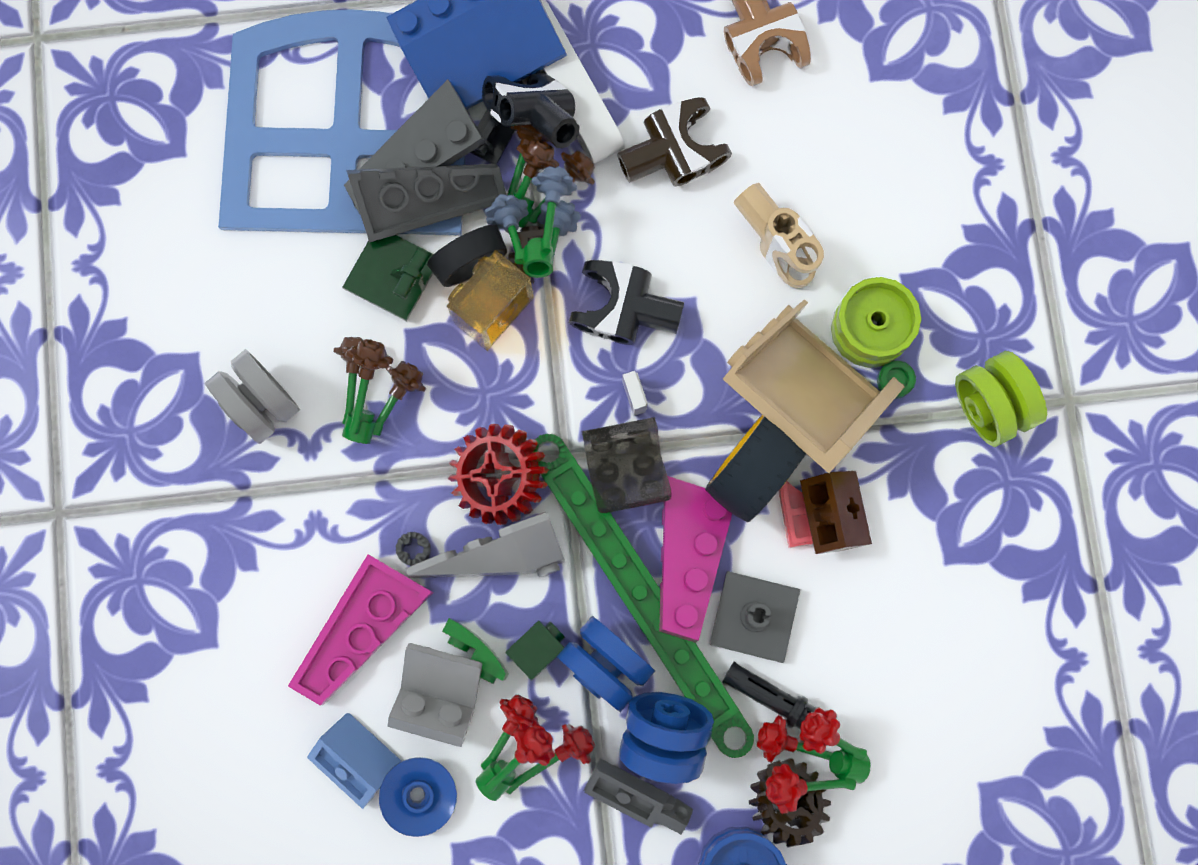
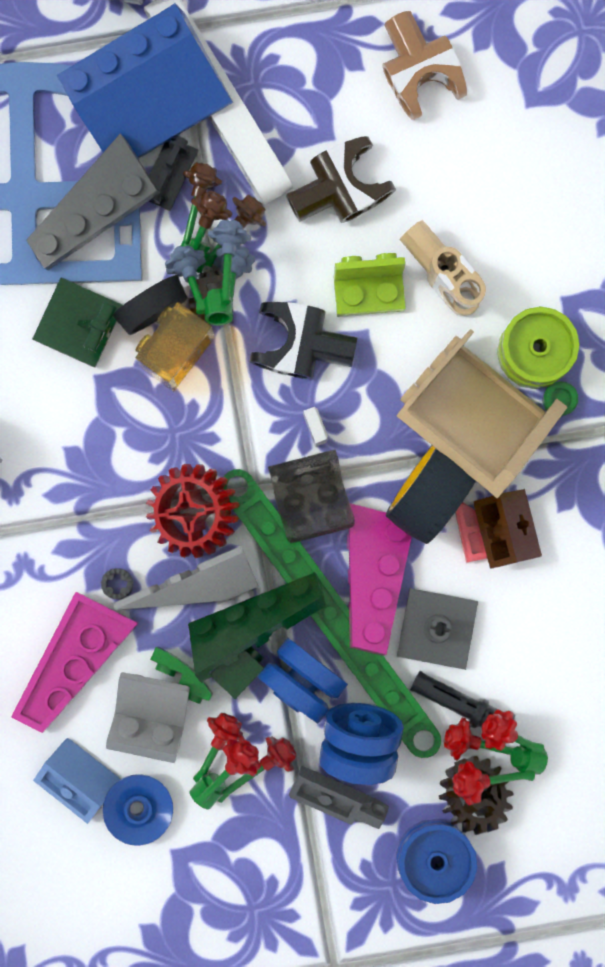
camera: 10 degrees left, 5 degrees up
plant [333,337,427,444] -> none
dark grey wing [346,164,506,243] -> none
black connector [482,73,580,149] -> none
none -> dark green wing [188,572,326,683]
none -> lime bracket [333,253,406,317]

